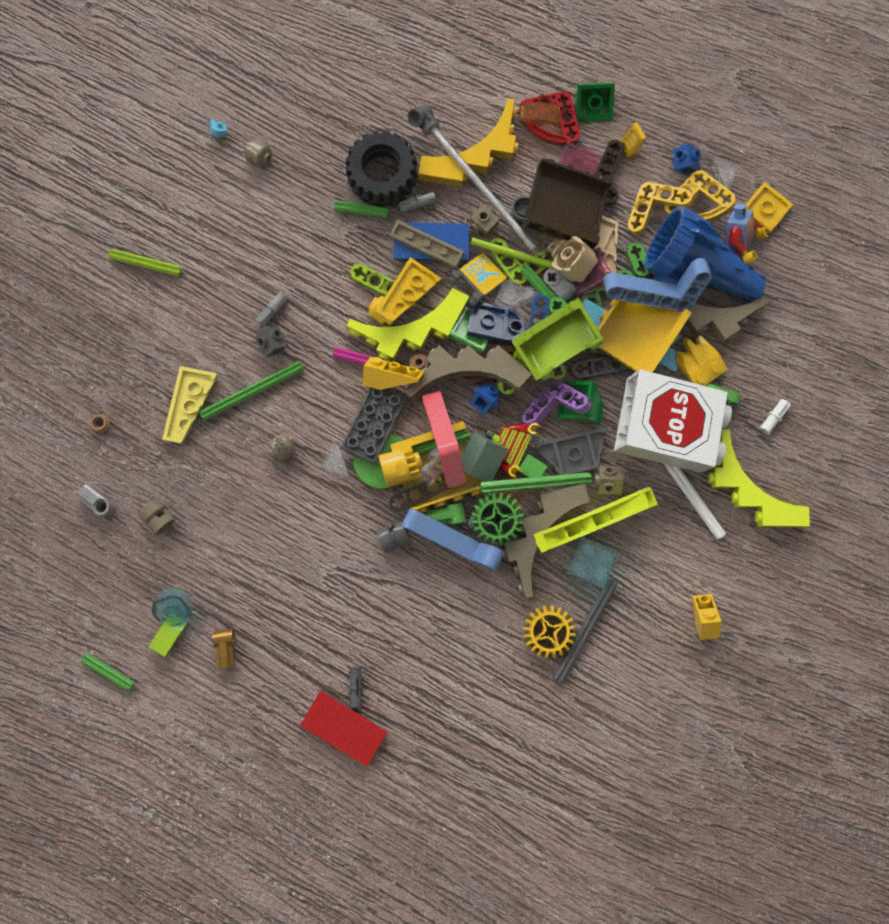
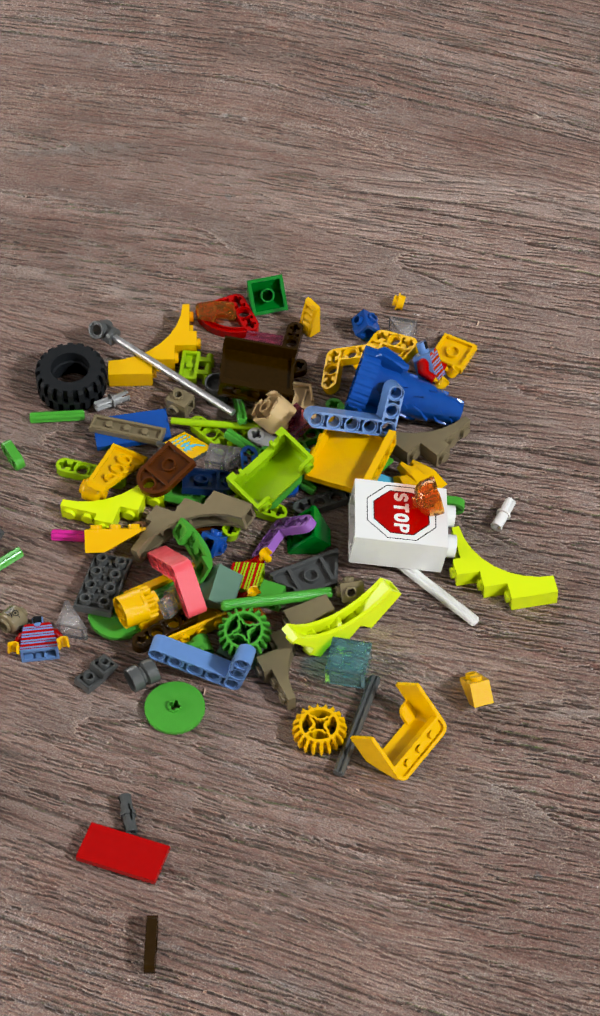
camera: 10 degrees left, 30 degrees down
none -> bright green beam [1,439,26,471]
none -> torso [7,616,70,663]
none -> dark grey slope [74,654,118,694]
none -> reddish brown tile [136,441,197,497]
none -> bright green piece [144,681,205,735]
none -> dark brown beam [144,915,159,974]
none -> bright green slope [172,518,213,584]
none -> lime plate [179,350,215,385]
none -> bright green axle [232,398,248,425]
none -> yellow windscreen [350,682,446,781]
none -> yellow plate [392,293,406,310]
none -> clear orange cylinder [411,476,445,517]

